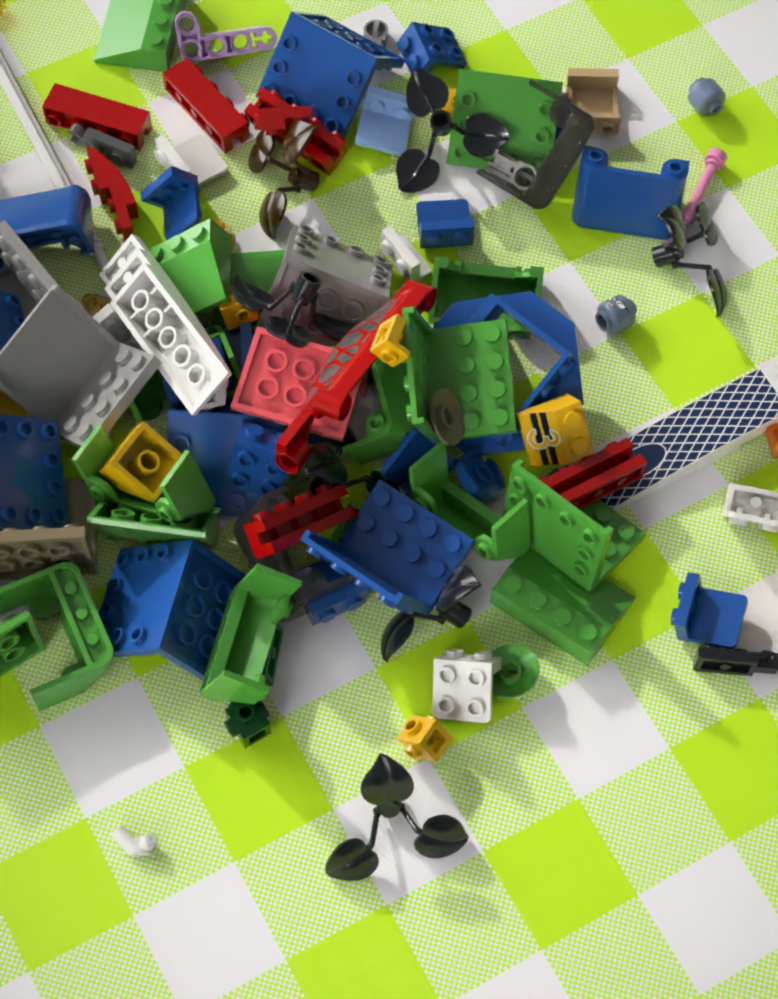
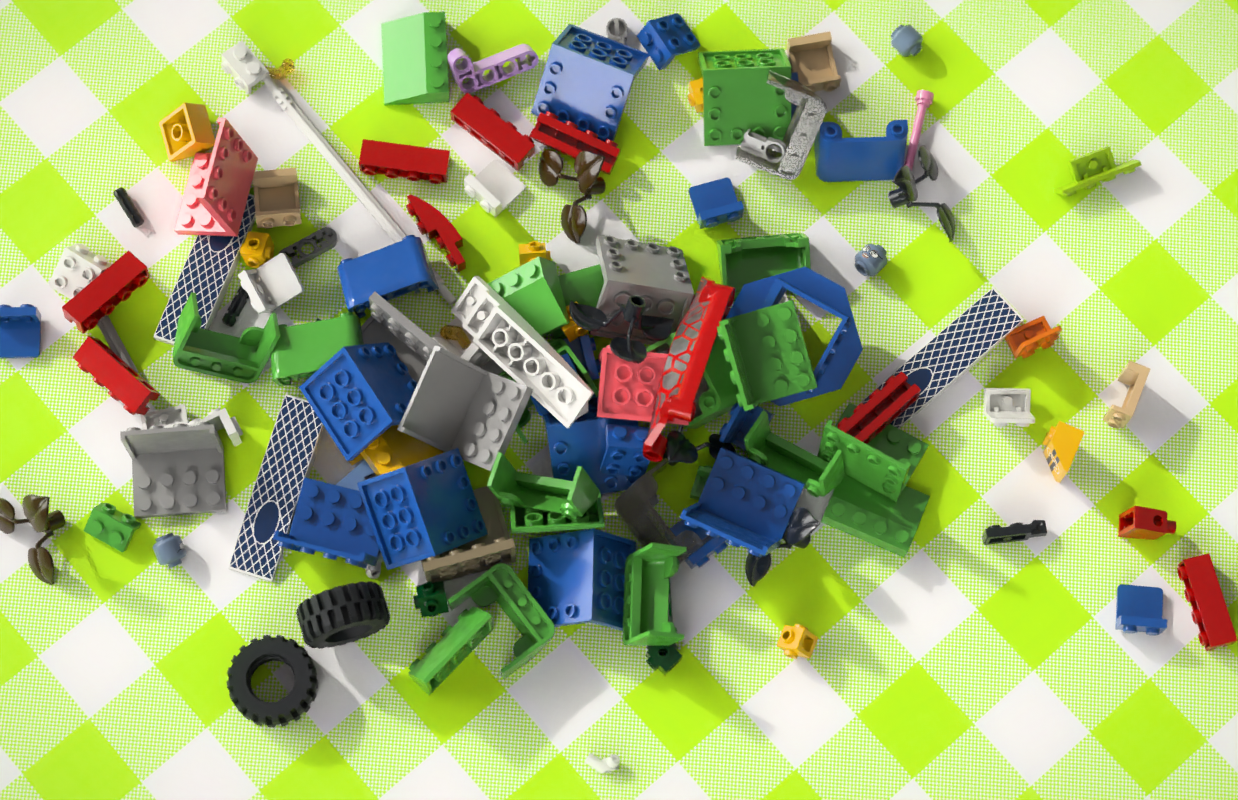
camera: 15 degrees left, 10 degrees up
dark grey plate [69,123,137,169] -> none
yellow slope [98,421,182,503] -> none
blue bracket [141,166,202,241] -> none
red brick [243,482,357,559] -> none
red plate [254,106,317,135] -> none
black plant [325,753,469,881] -> none
light blue bracket [355,85,414,156] -> none
yellow bracket [370,313,411,367] -> none
white bracket [380,225,432,282] -> none
black plant [396,68,510,193] -> none
dark tan dish [429,388,464,446] -> none
white bracket [432,649,502,723] -> none
blue tile [456,450,505,504] -> none
bright green dish [491,644,540,699] -> none
yellow slope [516,393,594,466] -> none
blue bracket [671,572,748,649] -> none

